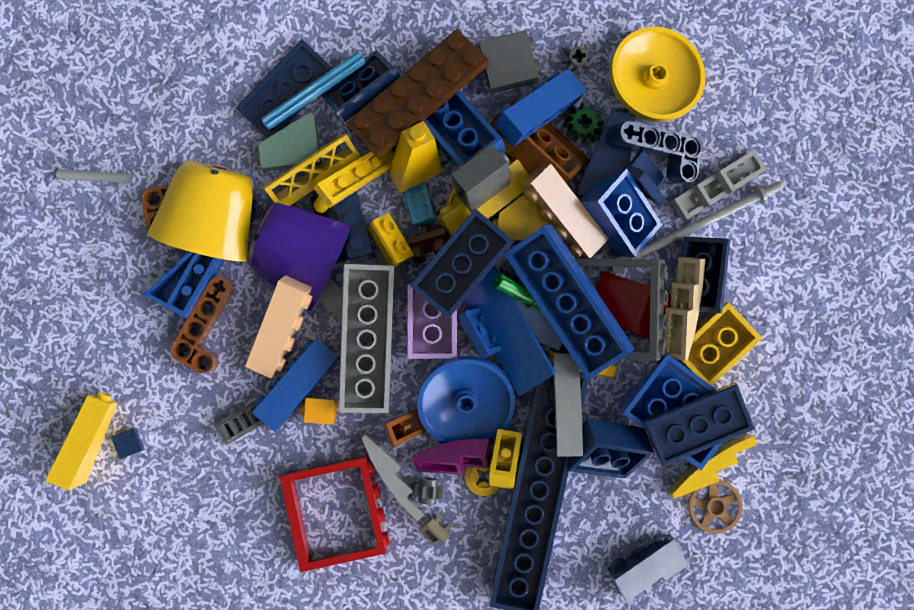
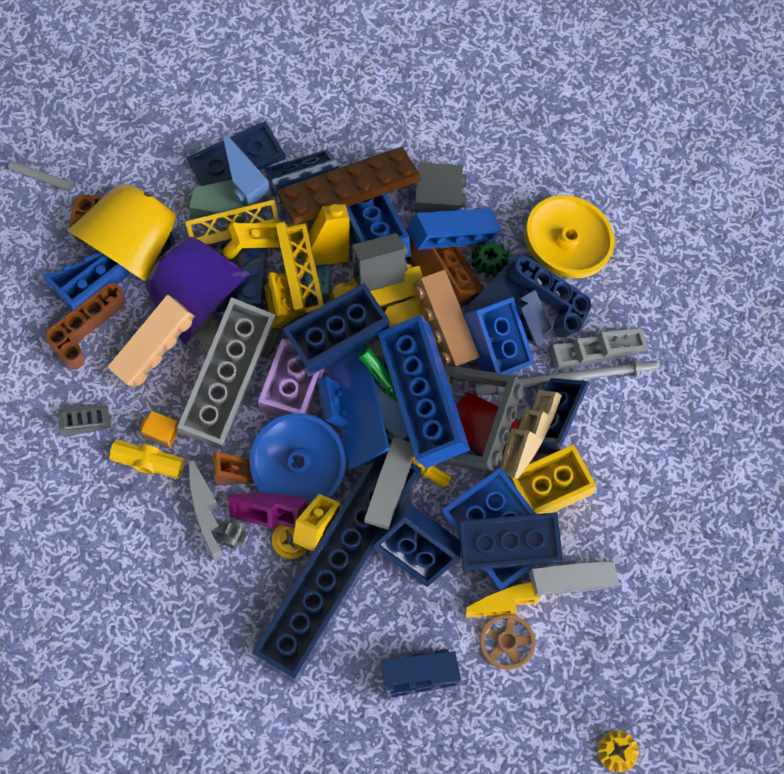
camera: 20 degrees right, 20 degrees down
blue brick [252,338,340,432] -> none
dark azure axle [261,52,365,129] -> none
red window [279,455,391,572] -> none
dark tan tile [418,514,452,547] -> none
dark grey gear [562,43,593,75] -> none
none -> yellow piece [109,440,185,479]
none -> medium blue slope [223,134,270,206]
none -> yellow fence [276,222,324,317]
none -> light grey slope [529,562,620,596]
none -> yellow gear [598,730,639,772]

